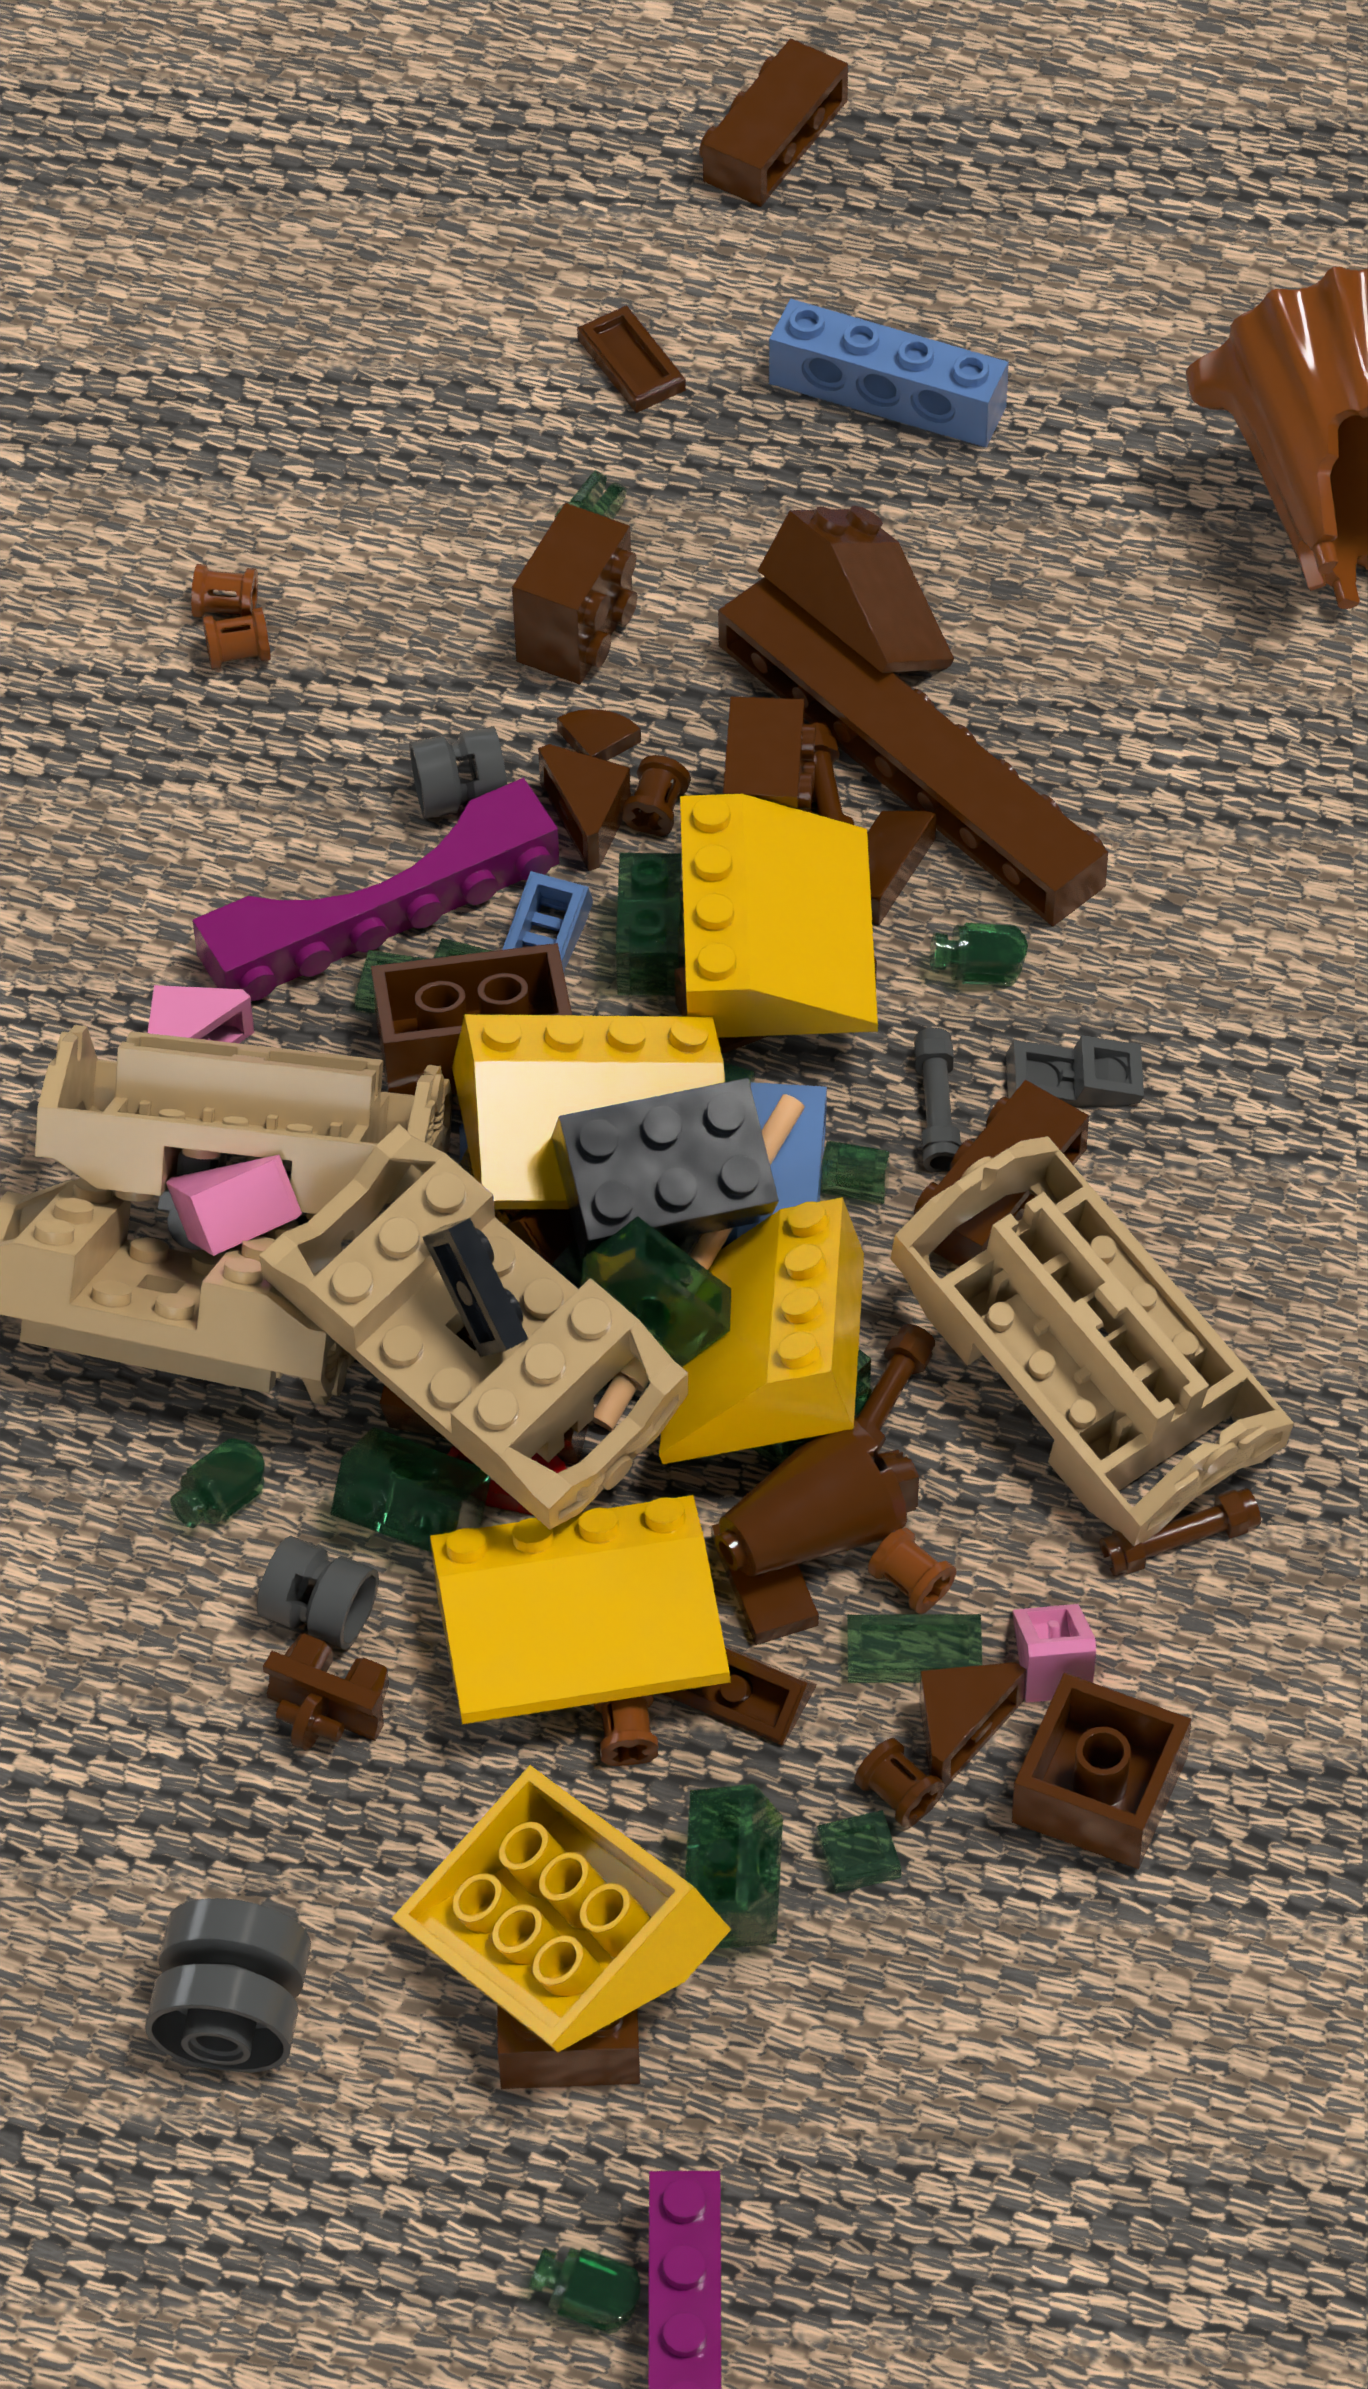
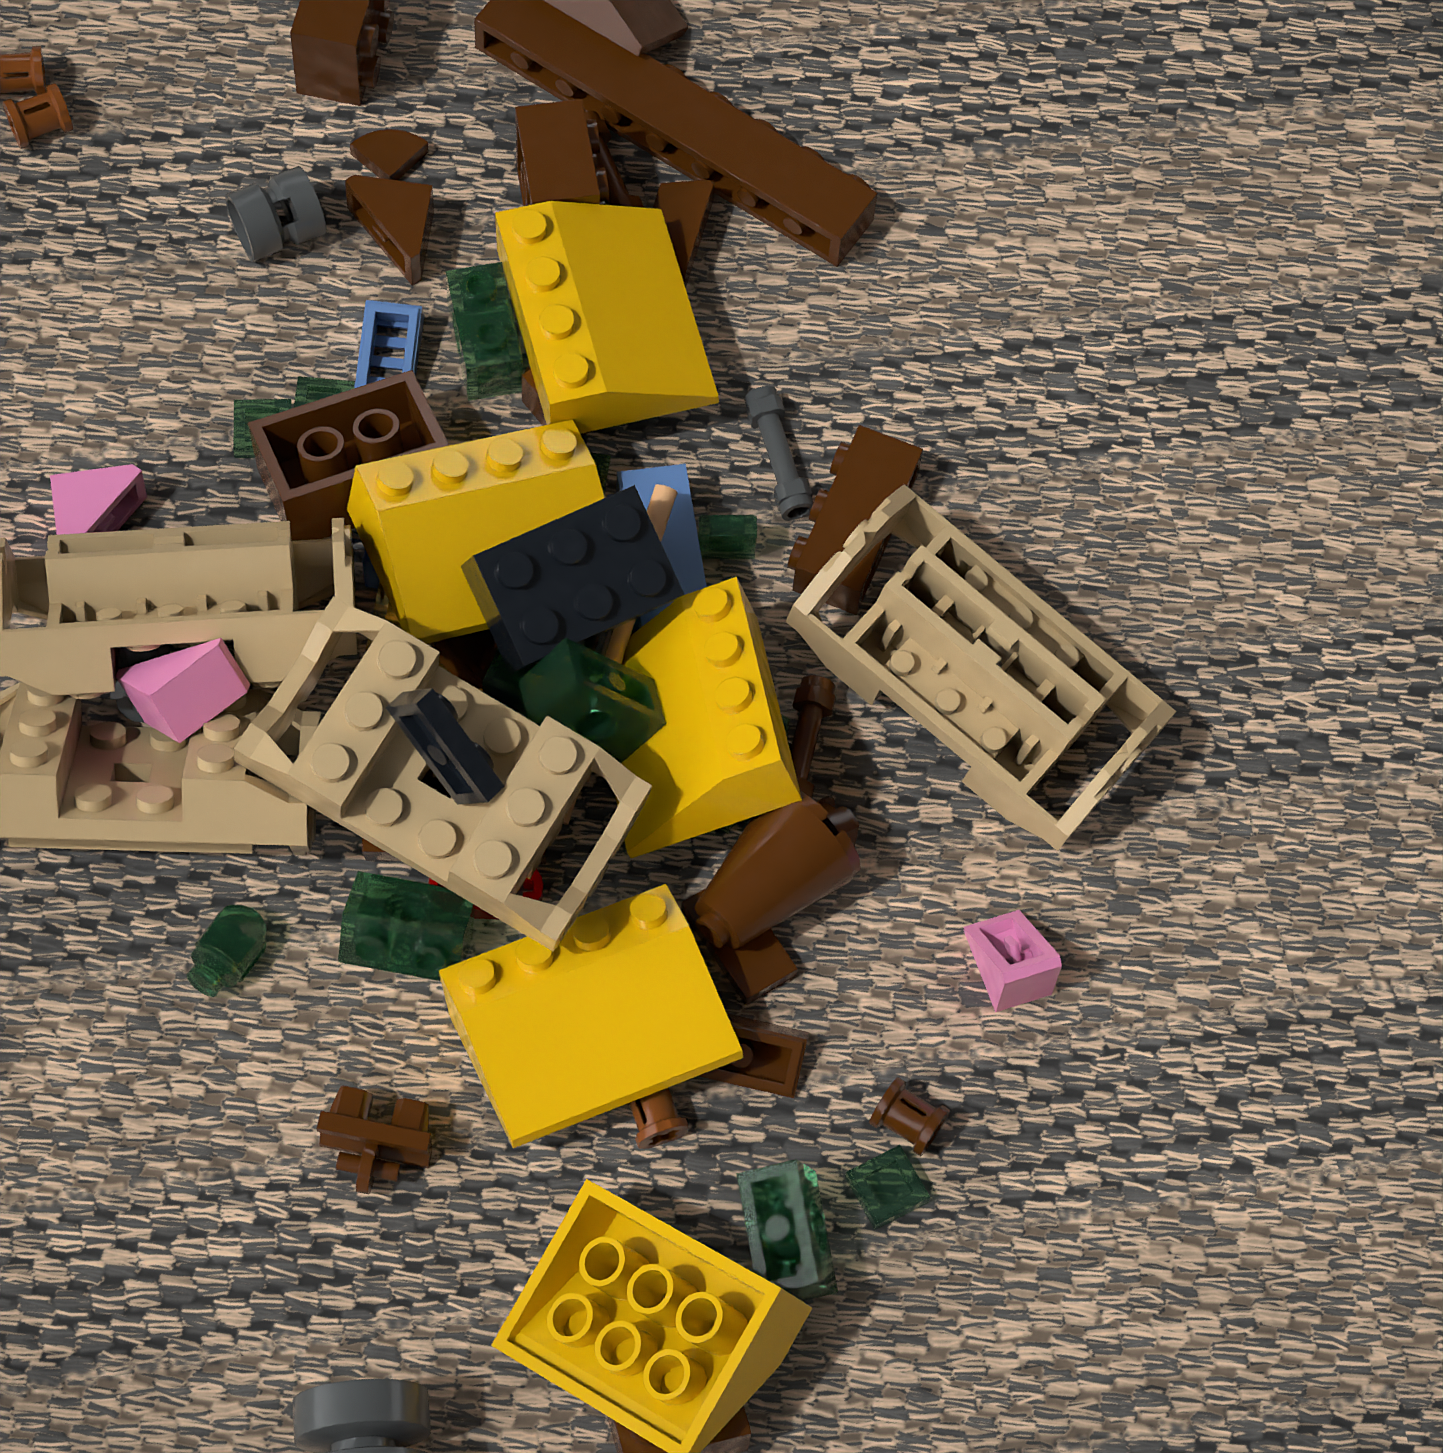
camera: 20 degrees left, 10 degrees up
magenta arch [192,778,560,1001] -> none
dark grey wheel [256,1536,379,1650] -> none
reddish brown bush [622,755,691,837] -> none
clear green tile [847,1614,982,1683] -> none
dark orange bush [867,1528,957,1614] -> none
reddish brown slope [919,1662,1026,1789] -> none
clear green arm [930,922,1028,986] -> none
dark grey slope [1006,1035,1144,1107] -> none
reddish brown brick [1011,1672,1192,1869] -> none
reddish brown bar [1099,1488,1261,1576] -> none

